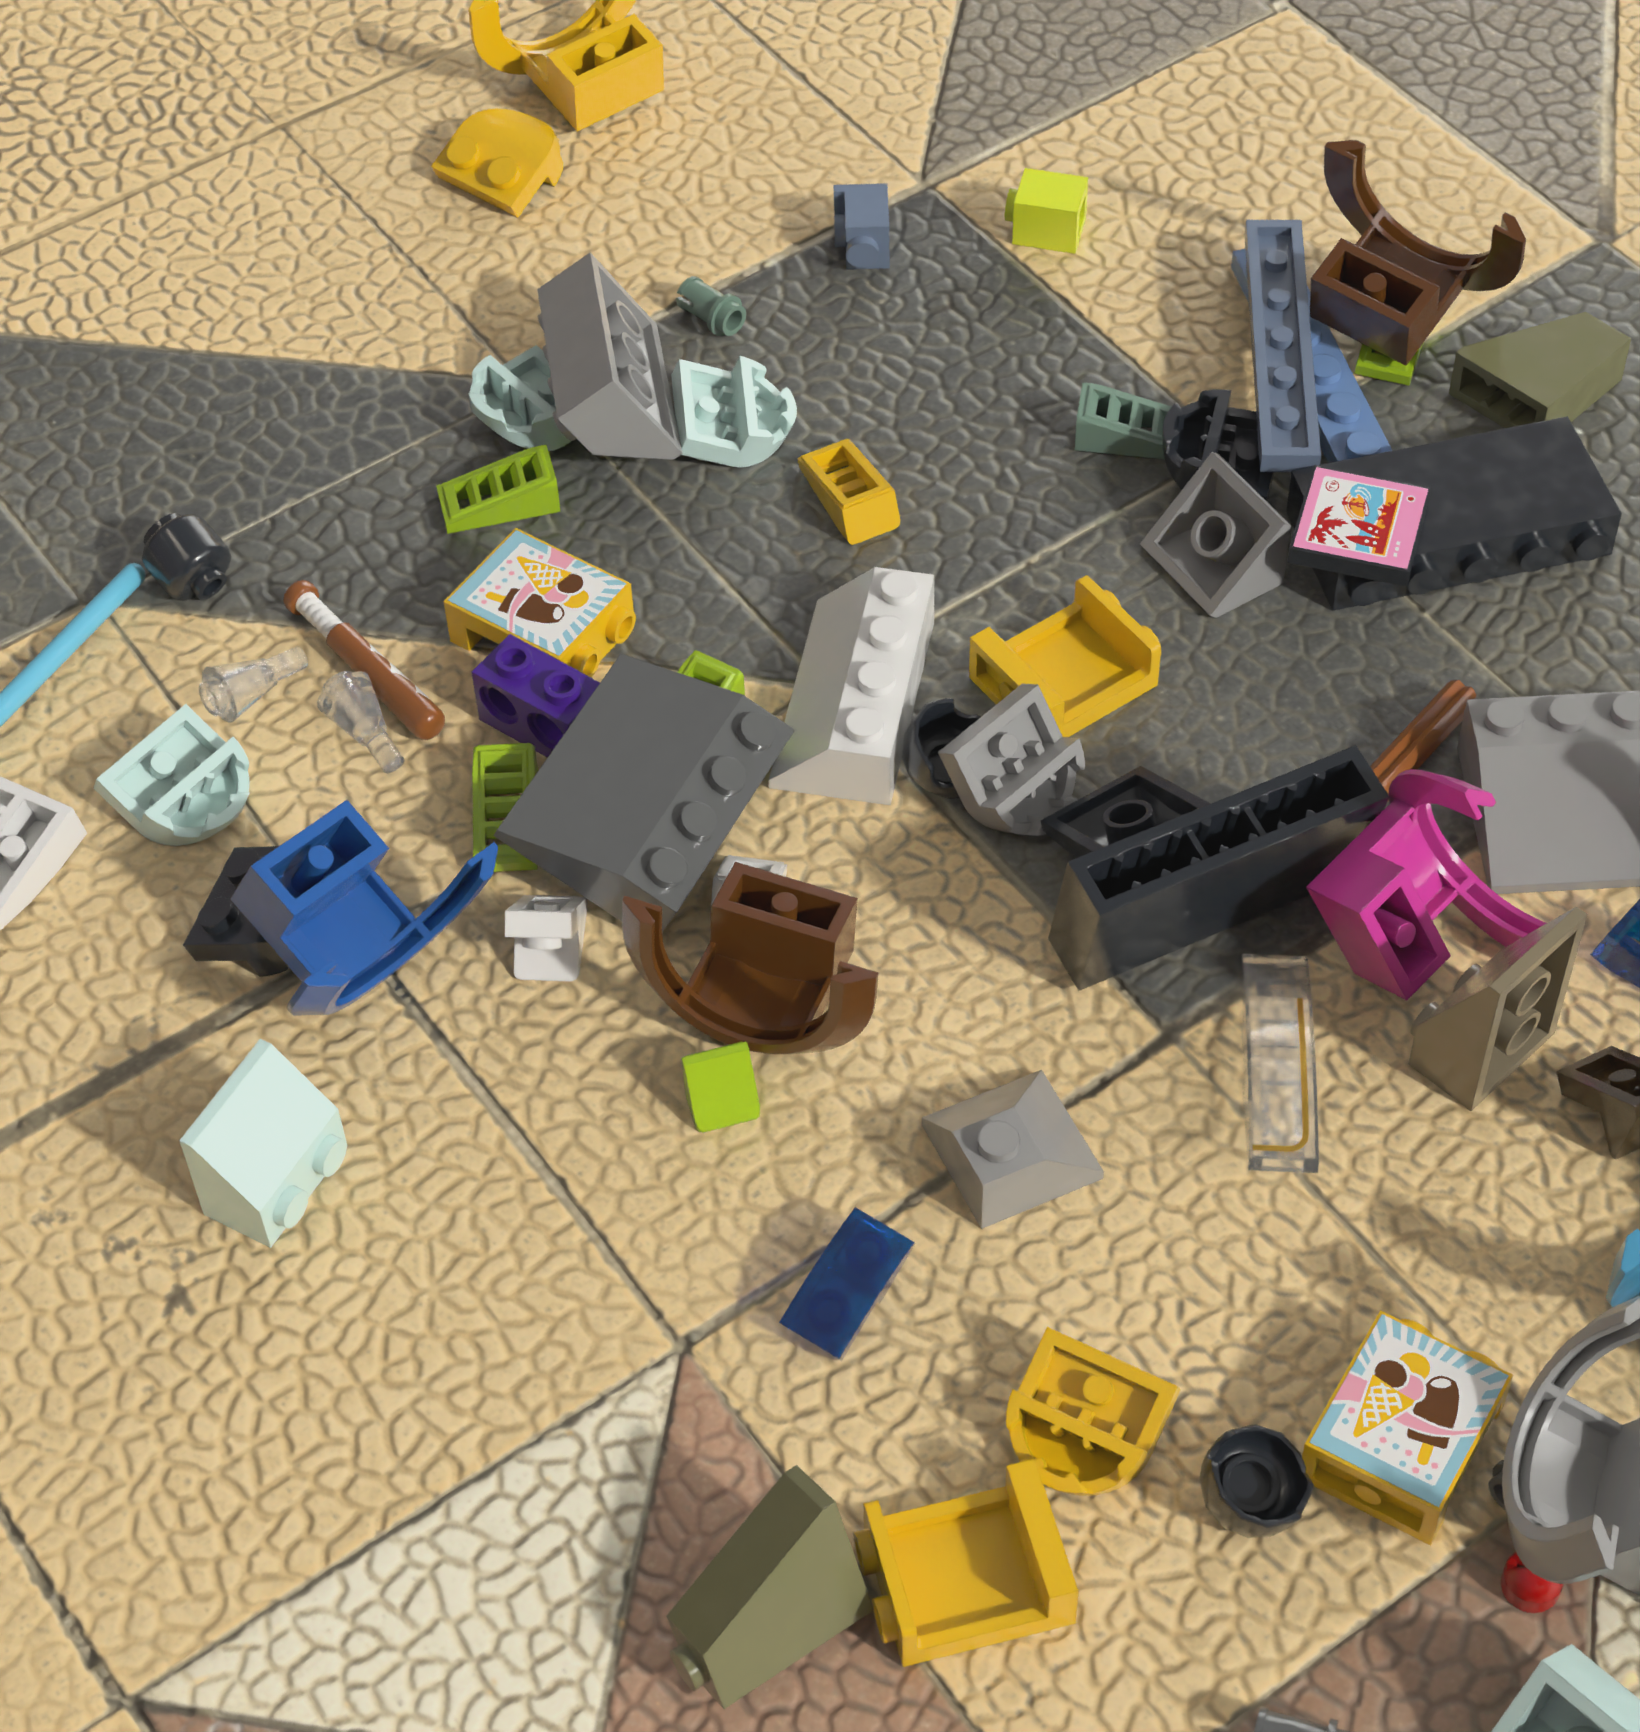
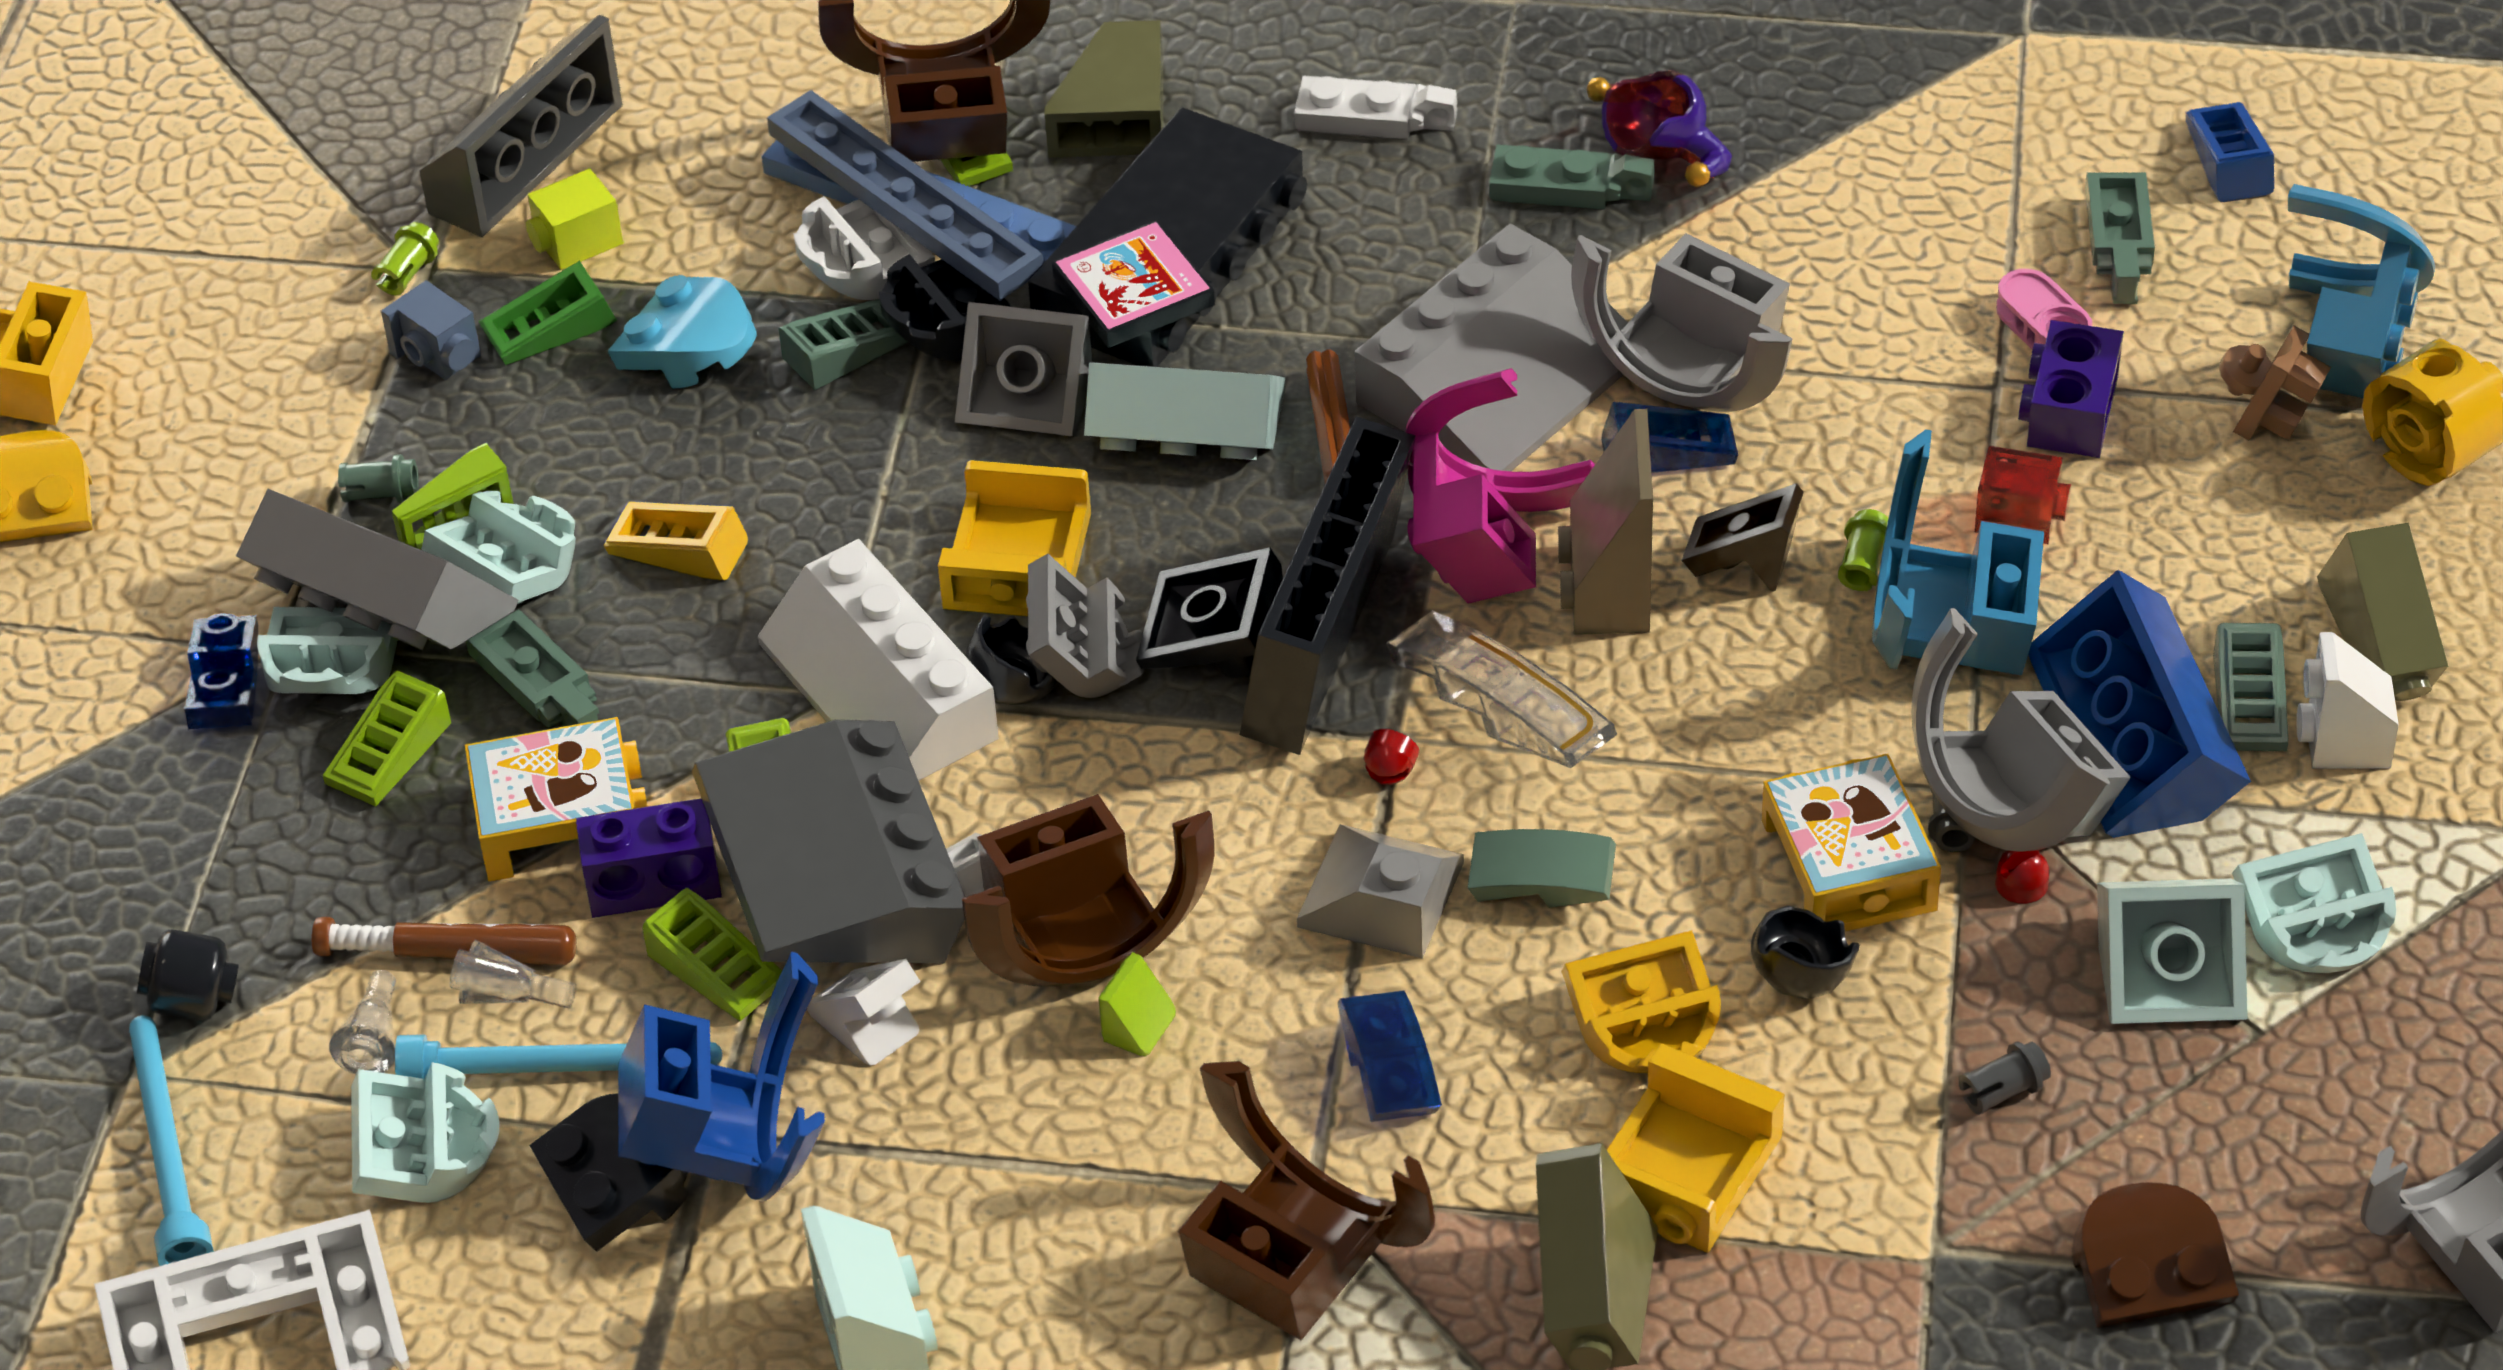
camera: 45 degrees left, 5 degrees down
none -> clear blue slope [184,613,259,730]
none -> lime pin [371,222,439,296]
none -> lime slope [392,443,514,550]
none -> medium azure piece [395,1034,723,1079]
none -> dark grey slope [419,14,623,237]
none -> sand green hinge [466,609,599,728]
none -> bright green slope [478,260,617,365]
none -> medium azure slope [607,275,757,389]
none -> white slope [794,196,936,300]
none -> light aqua slope [1084,362,1285,460]
none -> reddish brown piece [1178,1061,1435,1340]
none -> red hinge [1363,729,1420,785]
none -> sand green slope [1468,829,1616,908]

